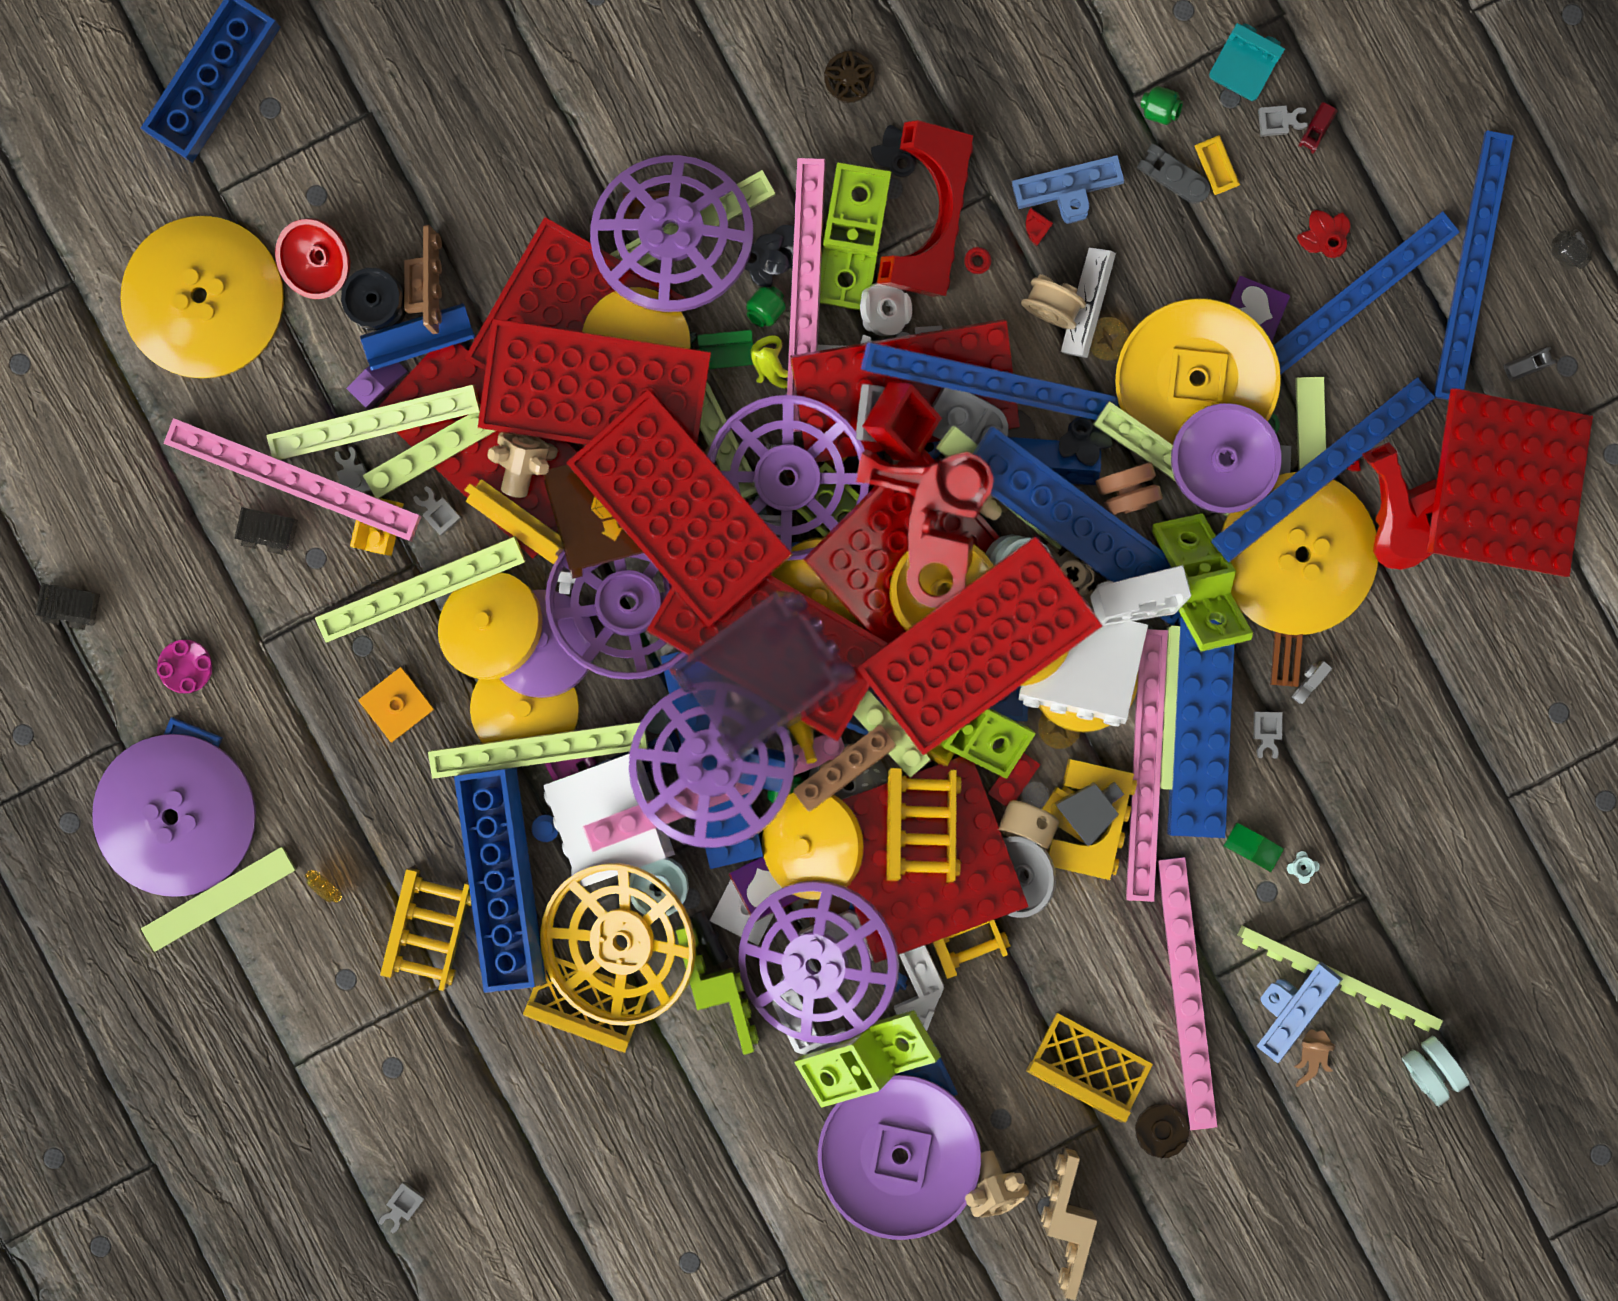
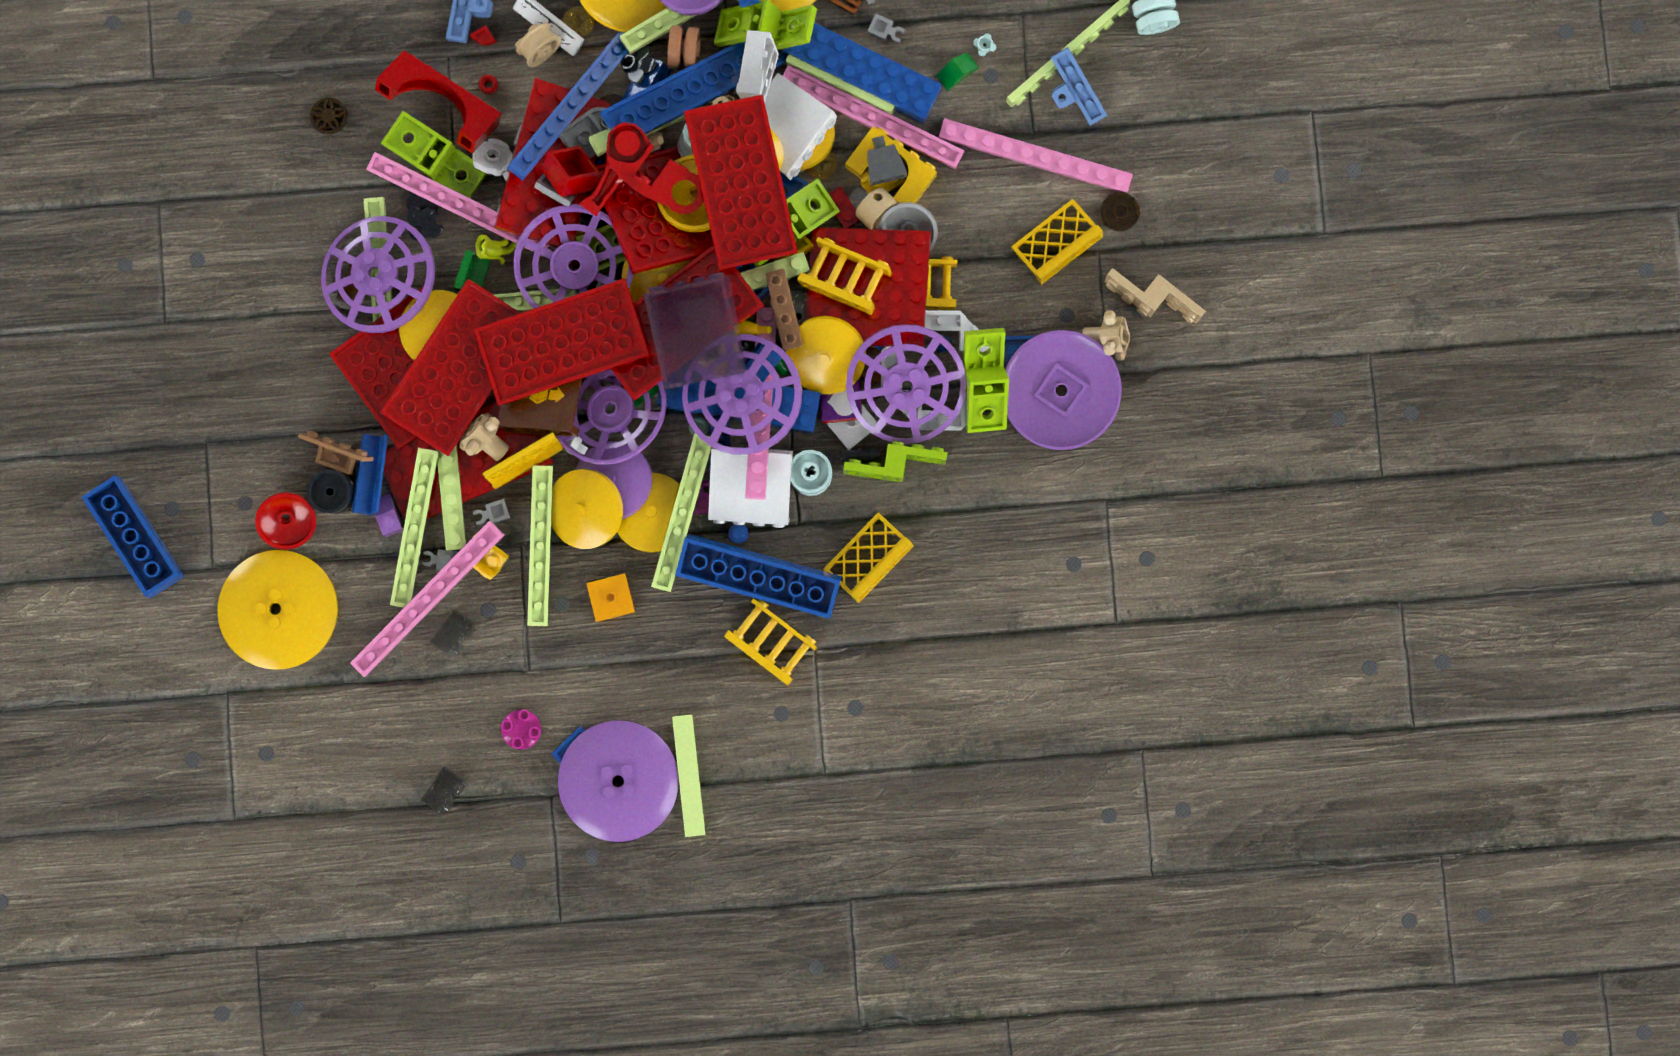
camera: 65 degrees left, 5 degrees down
clear yellow gear [305,870,342,903] -> none
light grey plate [379,1181,425,1233] -> none
yellow dish [540,863,696,1025] -> none
green head [746,287,786,327] -> none
black plate [871,125,917,177] -> none
medium nougat piece [1294,1029,1335,1087] -> none

